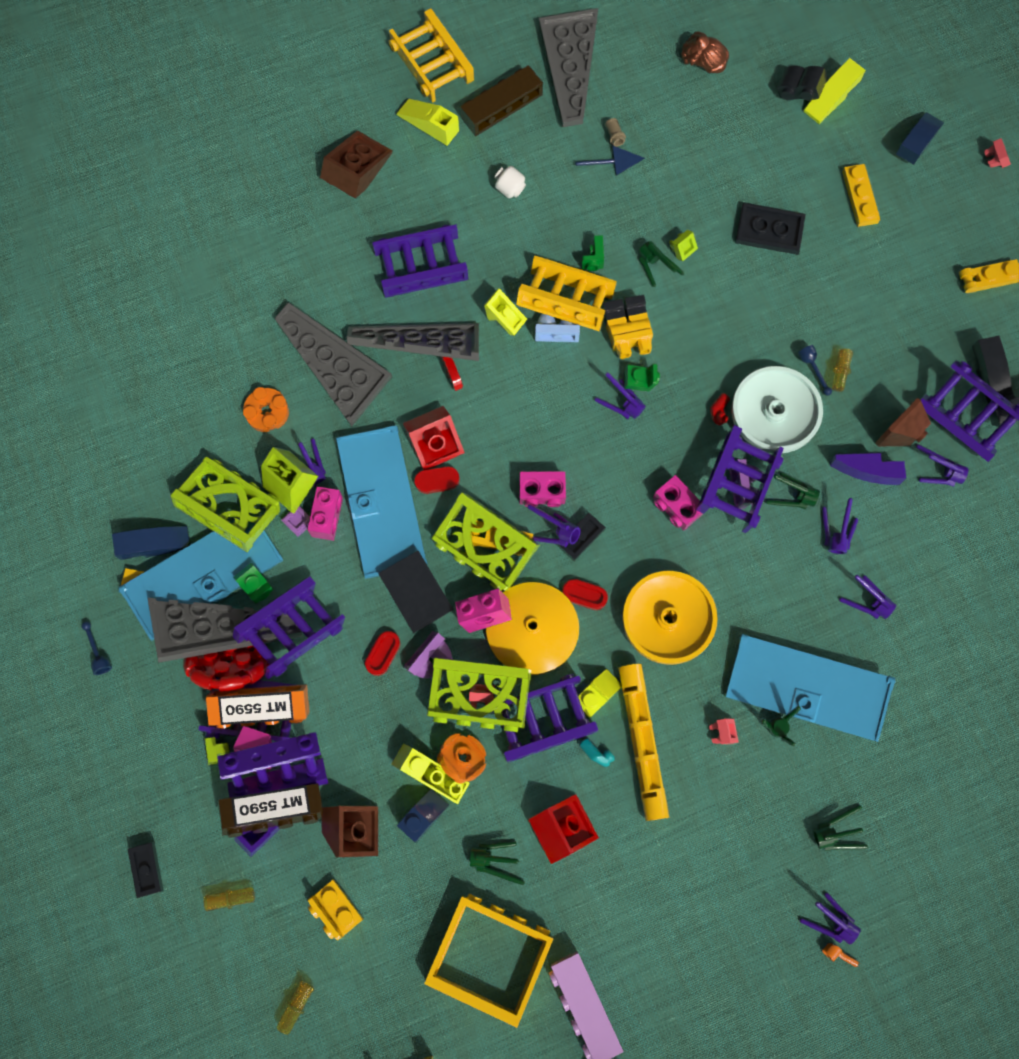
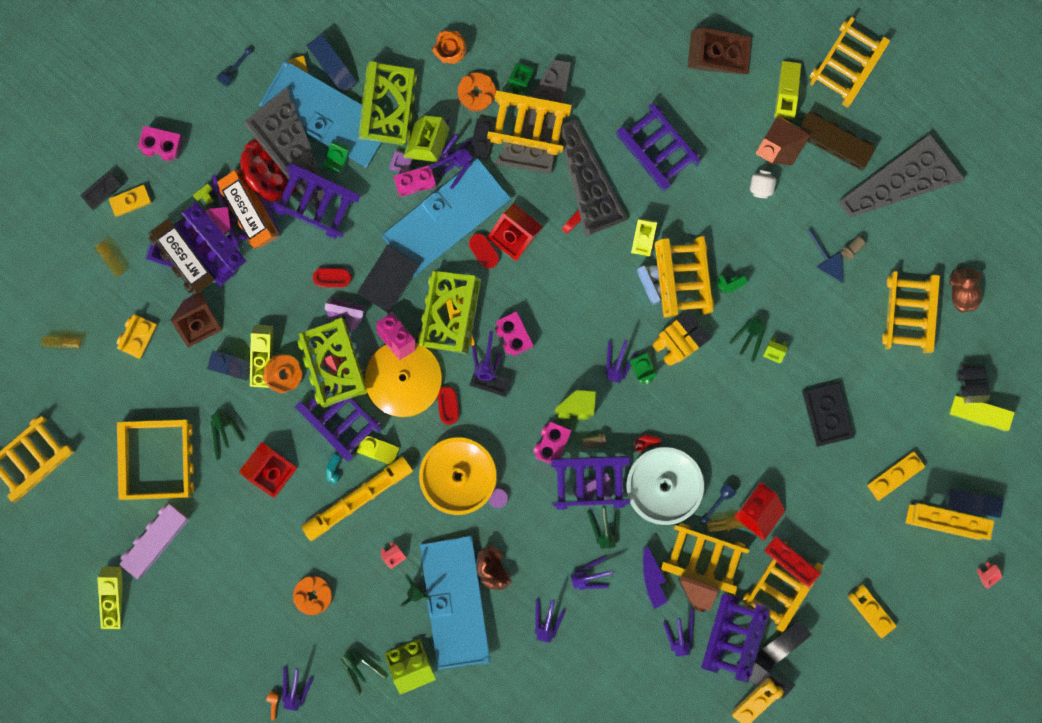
camera: 65 degrees right, 10 degrees up
none -> yellow plate [109,185,151,217]
none -> dark pink brick [138,126,183,161]
none -> orange plate [293,576,332,615]
none -> lime slope [384,639,436,695]
none -> dark purple plant [428,148,472,190]
none -> orange hair [432,30,467,64]
none -> black plate [469,118,496,160]
none -> copper hair [476,545,512,590]
none -> yellow fence [487,91,572,155]
none -> medium lavender tile [489,489,508,508]
none -> green bracket [507,62,534,96]
none -> lime slope [555,390,596,420]
none -> dark tan pin [582,433,607,450]
none -> yellow fence [660,523,749,594]
none -> red slope [733,482,785,541]
none -> yellow fence [741,541,824,632]
none -> copper slope [756,115,811,166]
none -> red tile [763,536,821,588]
none -> yellow fence [882,271,940,354]
none -> yellow fence [905,503,994,540]

